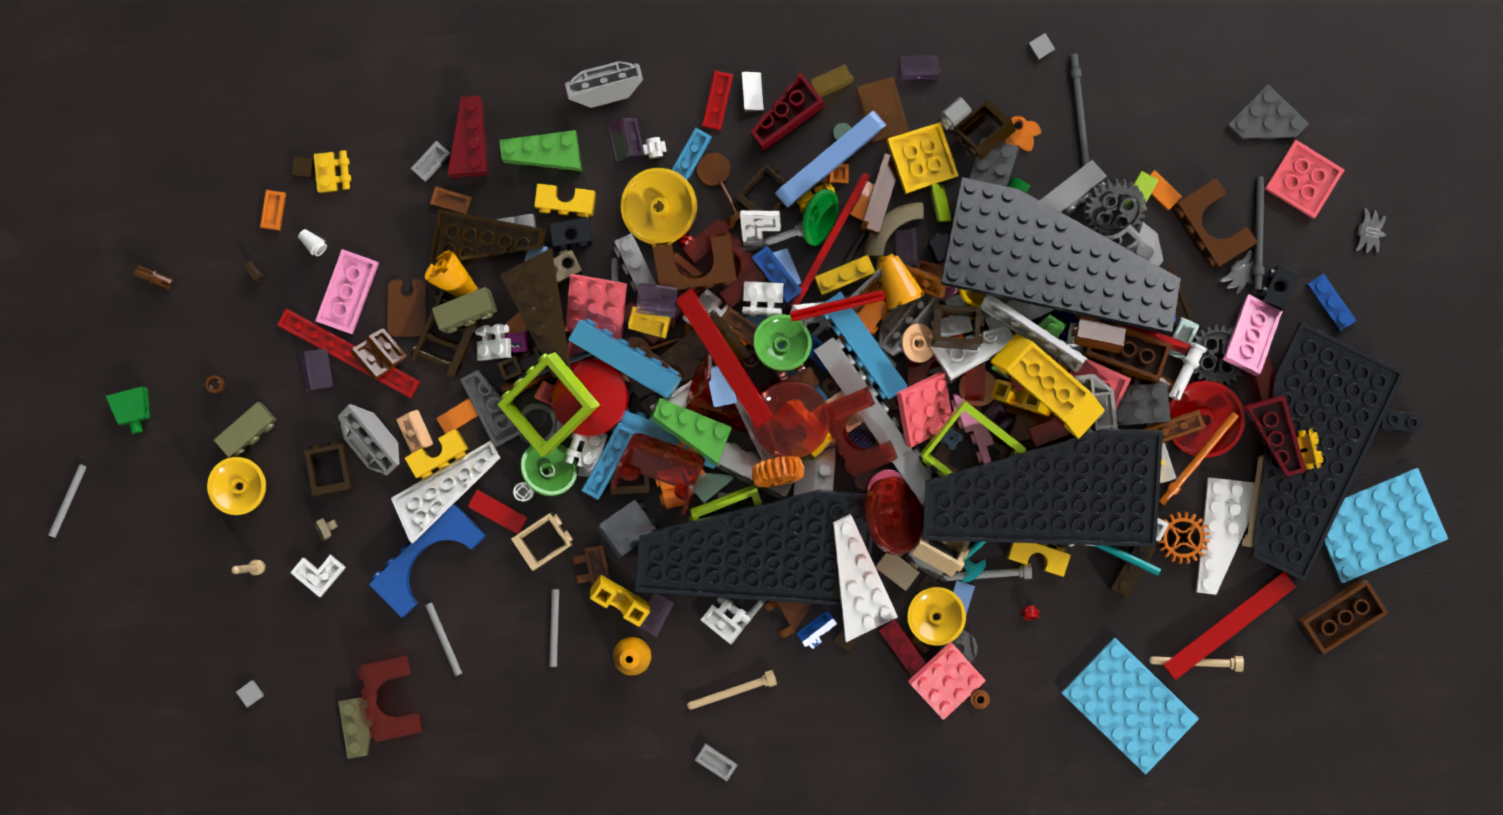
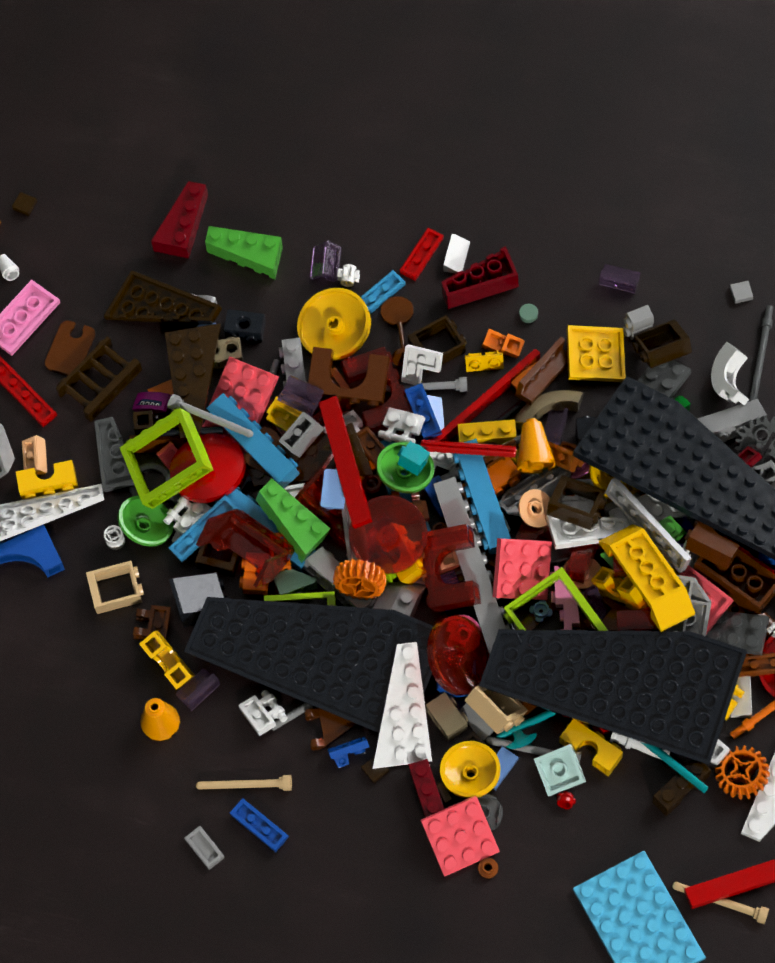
camera: 25 degrees right, 20 degrees down
yellow plate [314,151,351,193] -> none
reddish brown slope [350,328,407,381] -> none
light grey plate [411,141,451,182] -> none
light orange cone [425,250,478,298] -> none
dark orange tile [430,186,473,214] -> none
olive brick [432,287,497,333] -> none
orange tile [436,399,478,434] -> none
red tile [468,490,528,534] -> none
white plate [475,324,511,361] -> none
yellow arch [535,184,596,218] -> none
light grey bar [549,589,559,667] -> none
light grey wedge [565,61,643,108] -> none
medium blue beam [775,111,886,208] -> none
green dish [801,189,839,246] -> none
clear yellow panel [811,64,854,97] -> none
clear orange tile [857,77,909,143] -> none
lime slope [930,184,951,224] -> none
orange plate [1005,116,1041,151] -> none
none -> light grey piece [167,394,254,438]
none -> blue plate [230,798,289,853]
none -> light grey brick [279,411,324,458]
none -> teal brick [398,441,430,476]
none -> light aqua plate [534,744,586,797]
none -> white arch [711,342,749,405]
none -> dark red tile [738,446,762,467]

